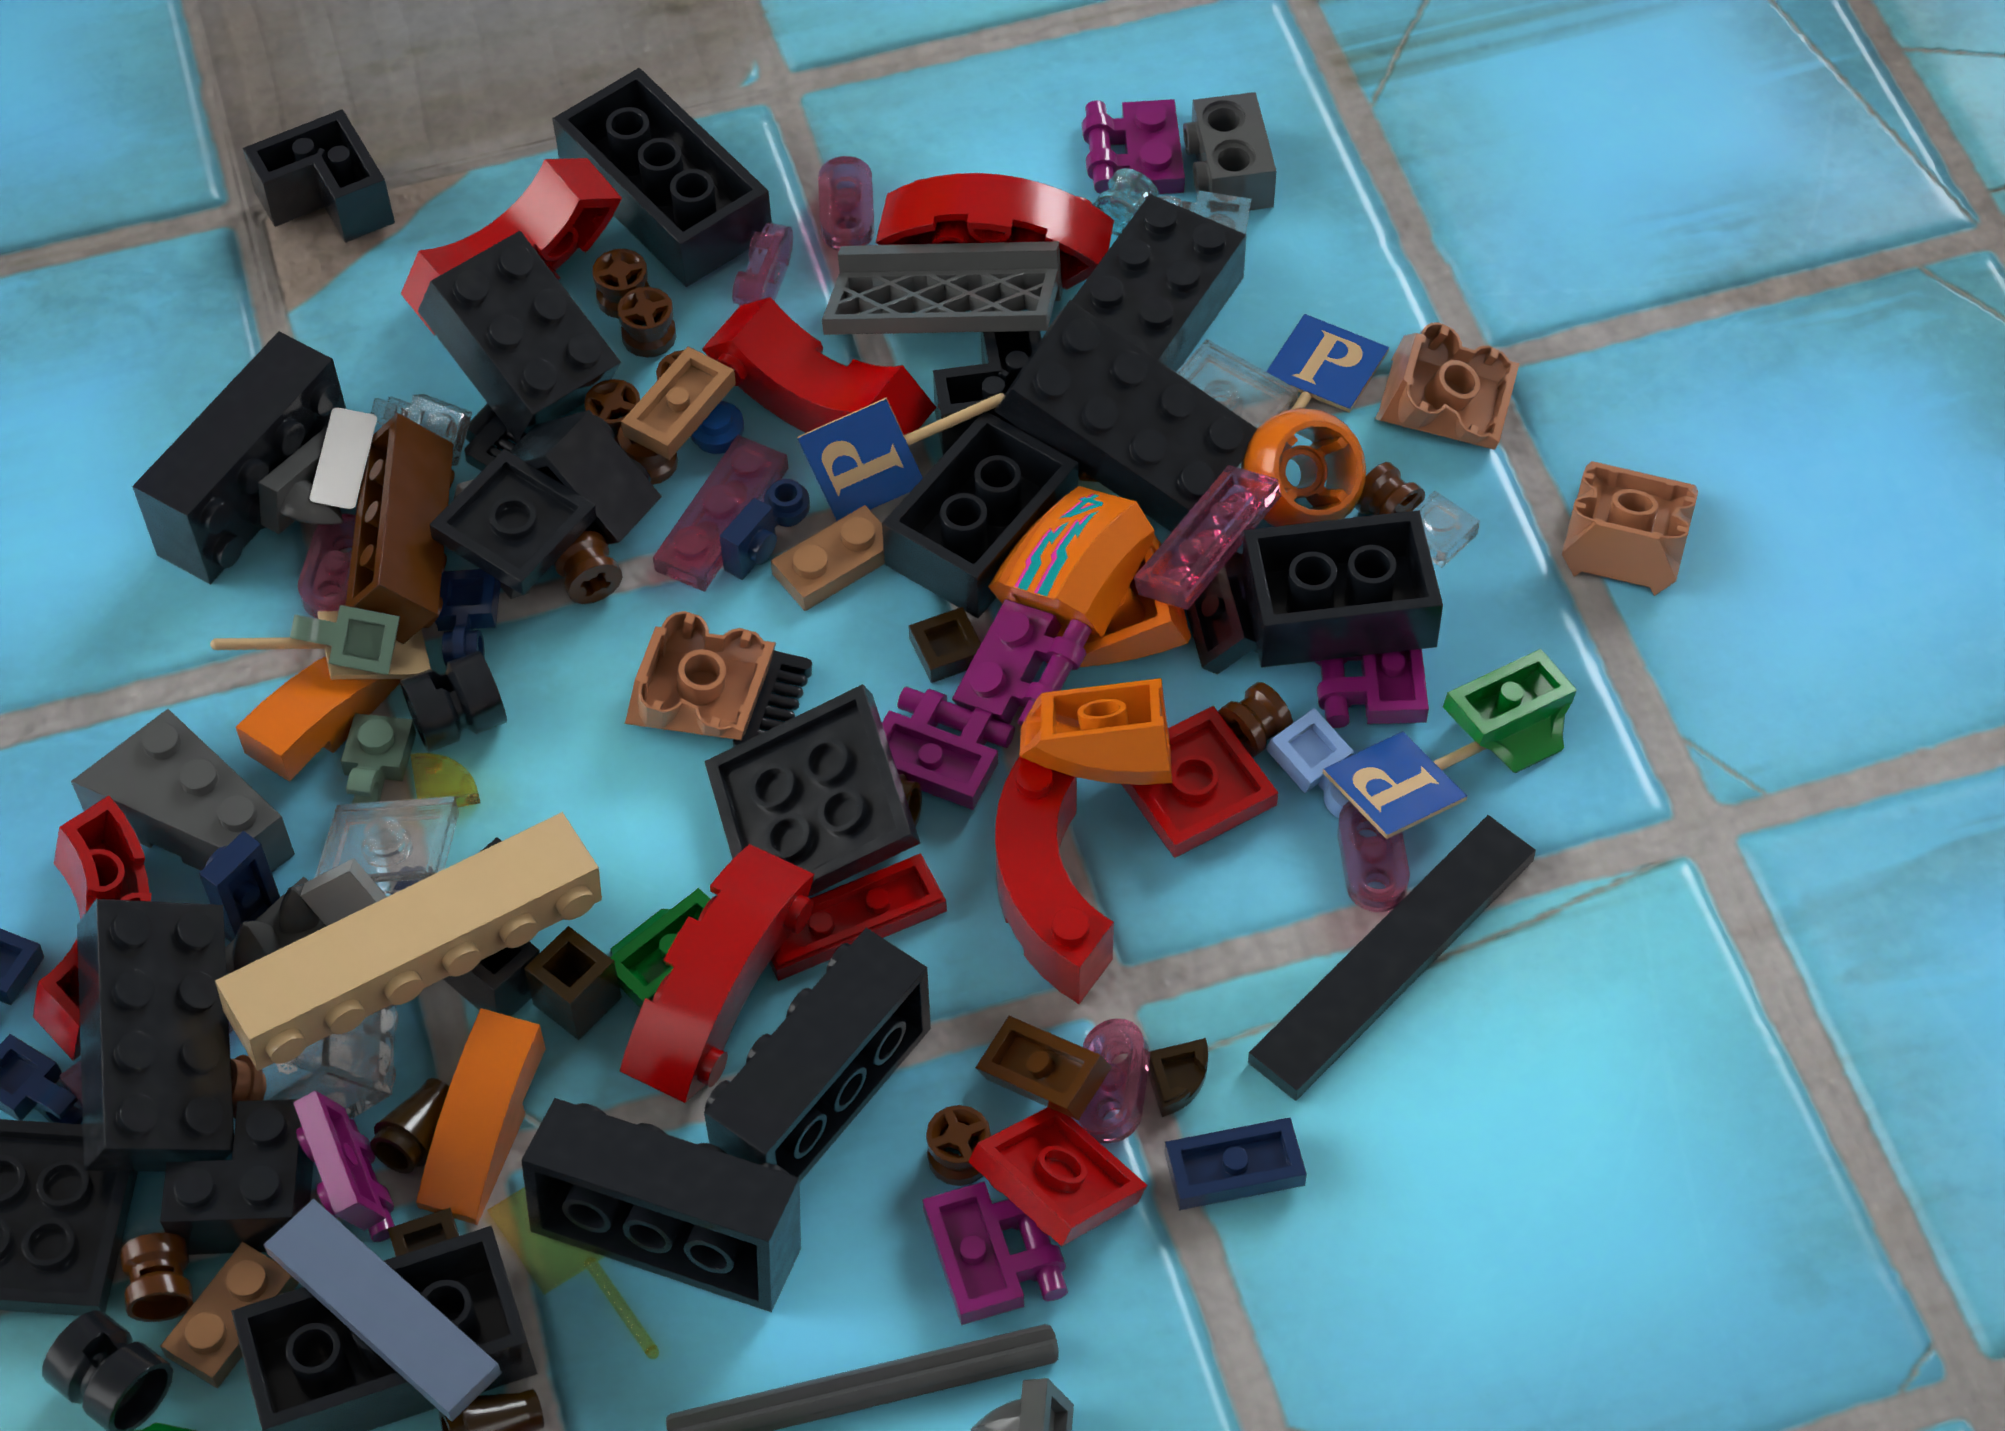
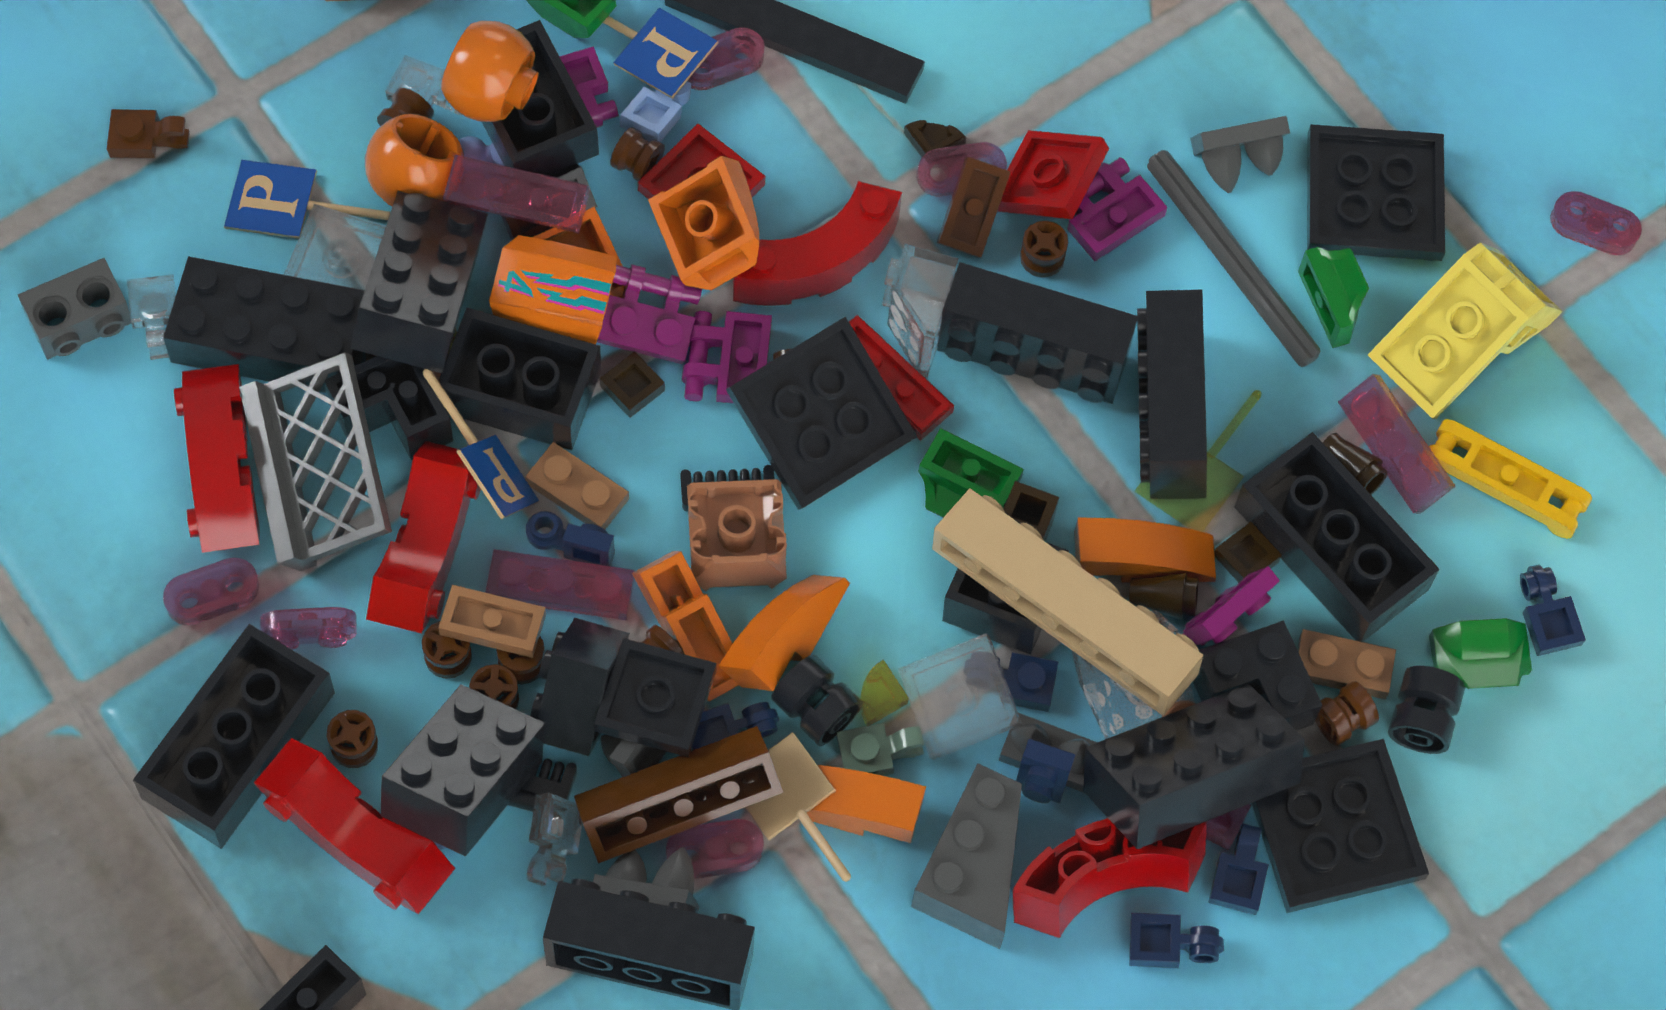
camera: 115 degrees left, 10 degrees up
sand blue tile [264,1199,502,1422] -> none
sand green plate [290,605,400,675] -> none
light grey tile [300,858,387,926] -> none
white sticker [309,408,377,509] -> none
reddish brown wheel [618,287,676,358] -> none
red brick [619,844,815,1103] -> none
magenta plate [1082,99,1185,196] -> none
clear light blue wheel [1093,168,1160,236] -> none
dark blue plate [1164,1117,1307,1210] -> none
nougat slope [1375,322,1519,450] -> none
none -> reddish brown plate [106,109,190,158]
none -> orange wheel [441,21,539,122]
none -> orange slope [632,551,739,702]
none -> orange slope [719,575,850,691]
none -> clear slope [882,244,959,379]

